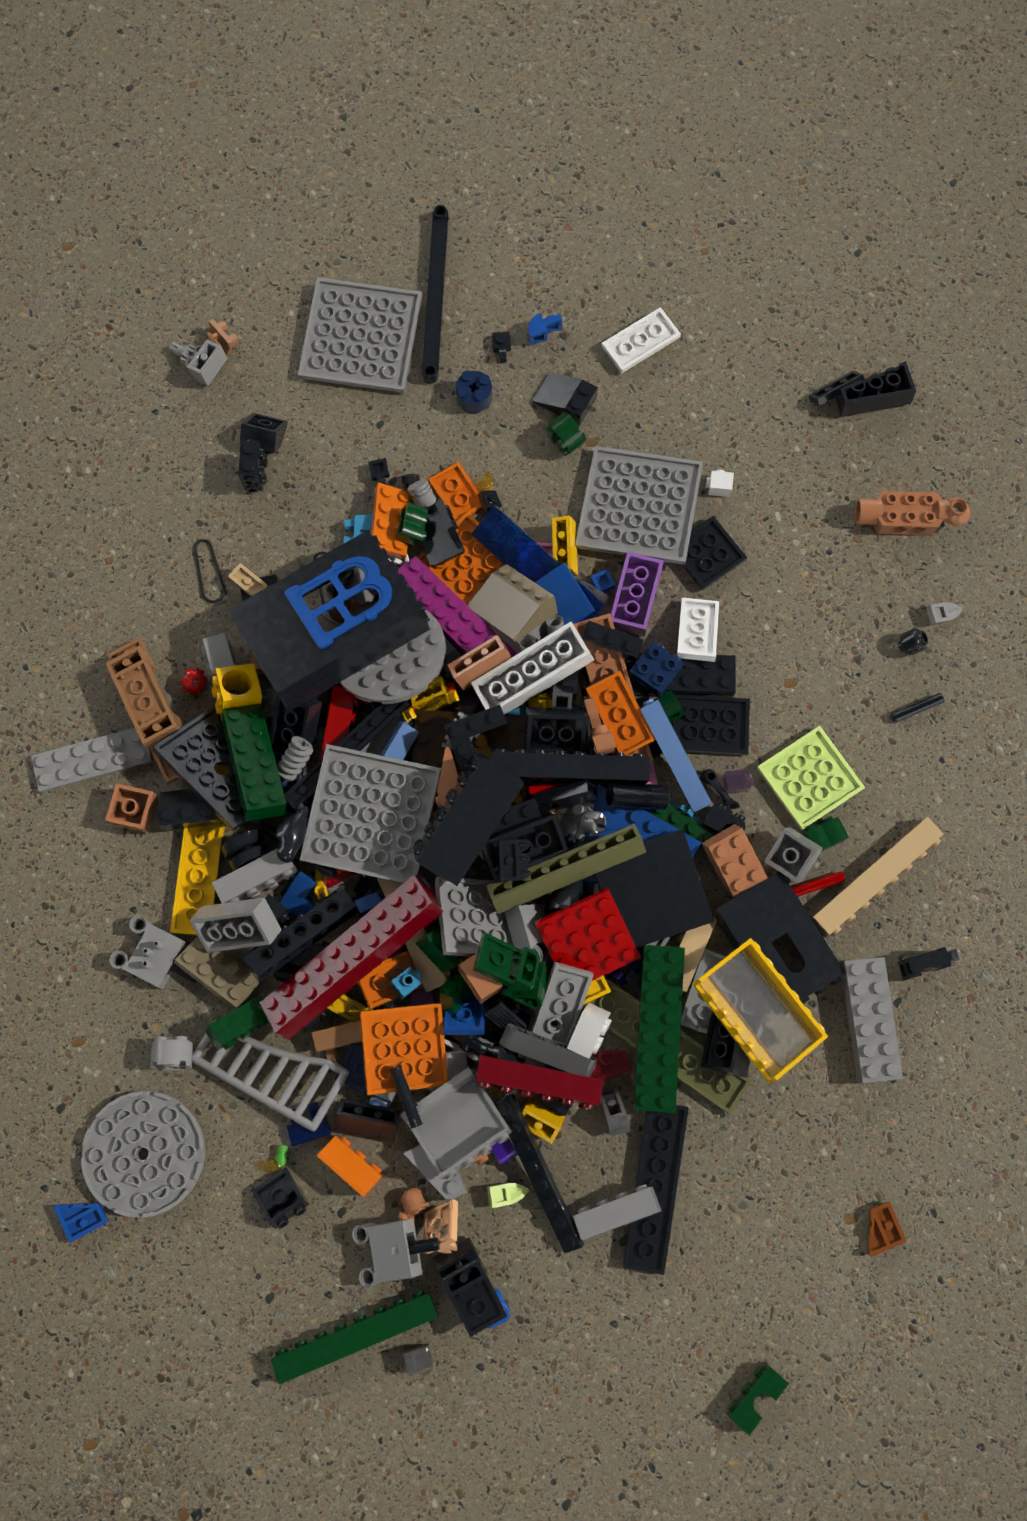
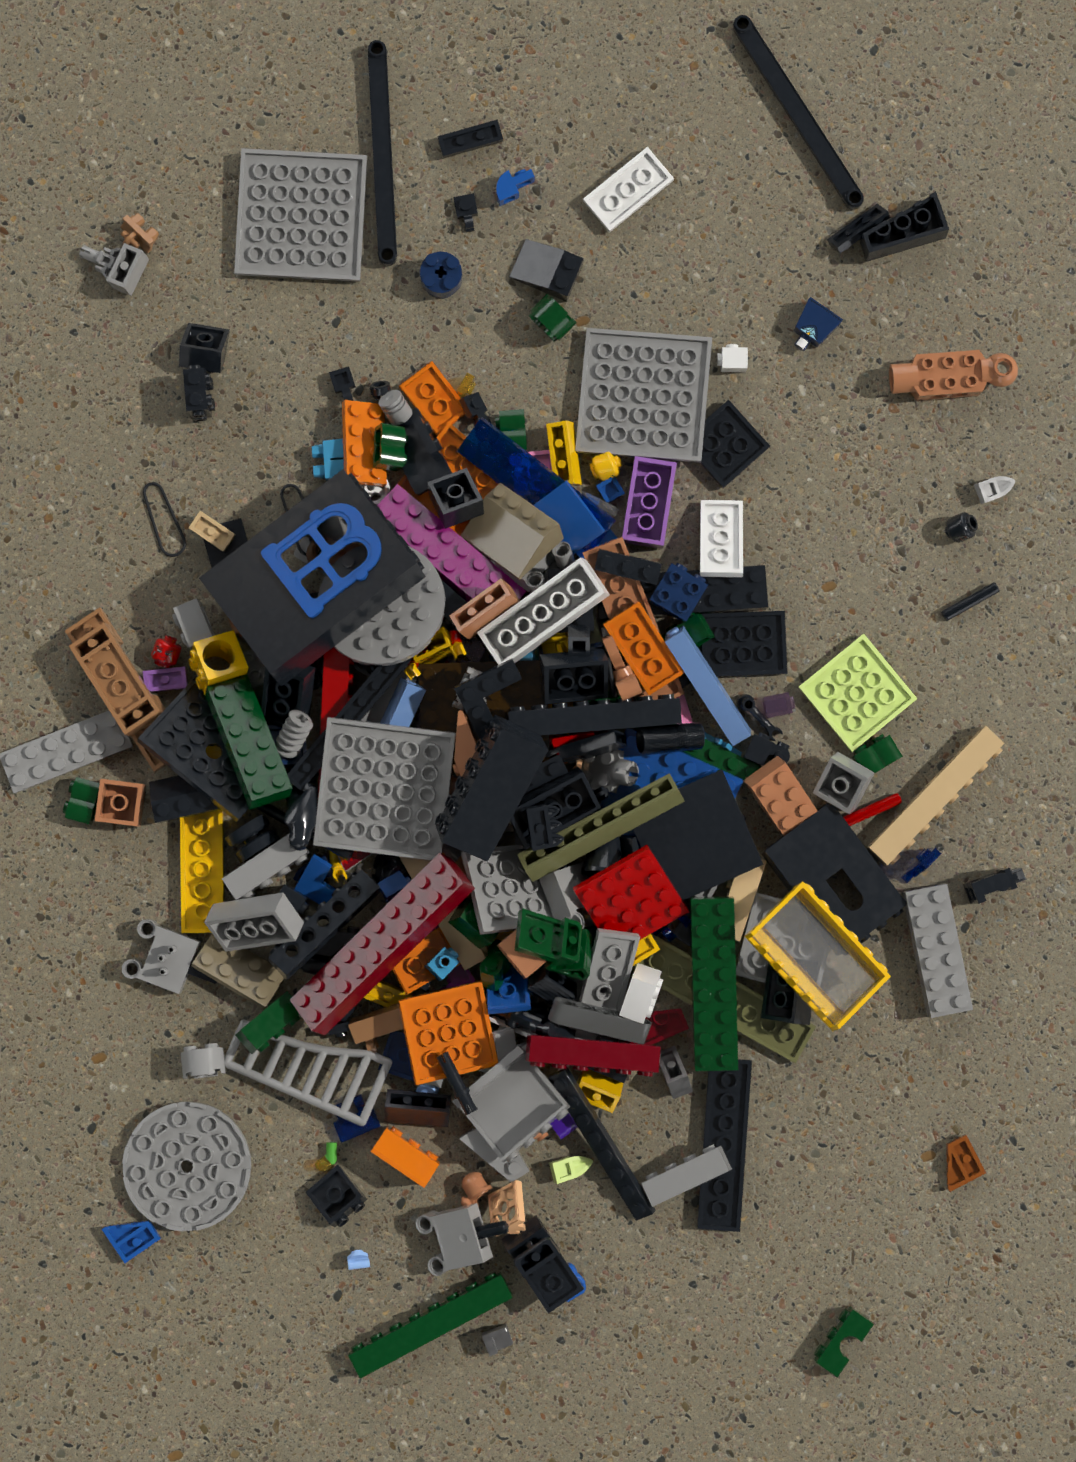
camera: 15 degrees left, 10 degrees up
none -> dark green brick [63,777,100,825]
none -> medium lavender plate [143,667,188,692]
none -> black plate [329,1021,350,1038]
none -> light blue plate [347,1250,370,1270]
none -> black brick [427,468,484,529]
none -> black plate [437,119,503,158]
none -> dark green brick [495,409,527,455]
none -> yellow head [590,452,622,481]
none -> black piece [733,15,864,210]
none -> dark blue torso [794,297,843,351]
none -> clear blue wing [901,848,942,883]

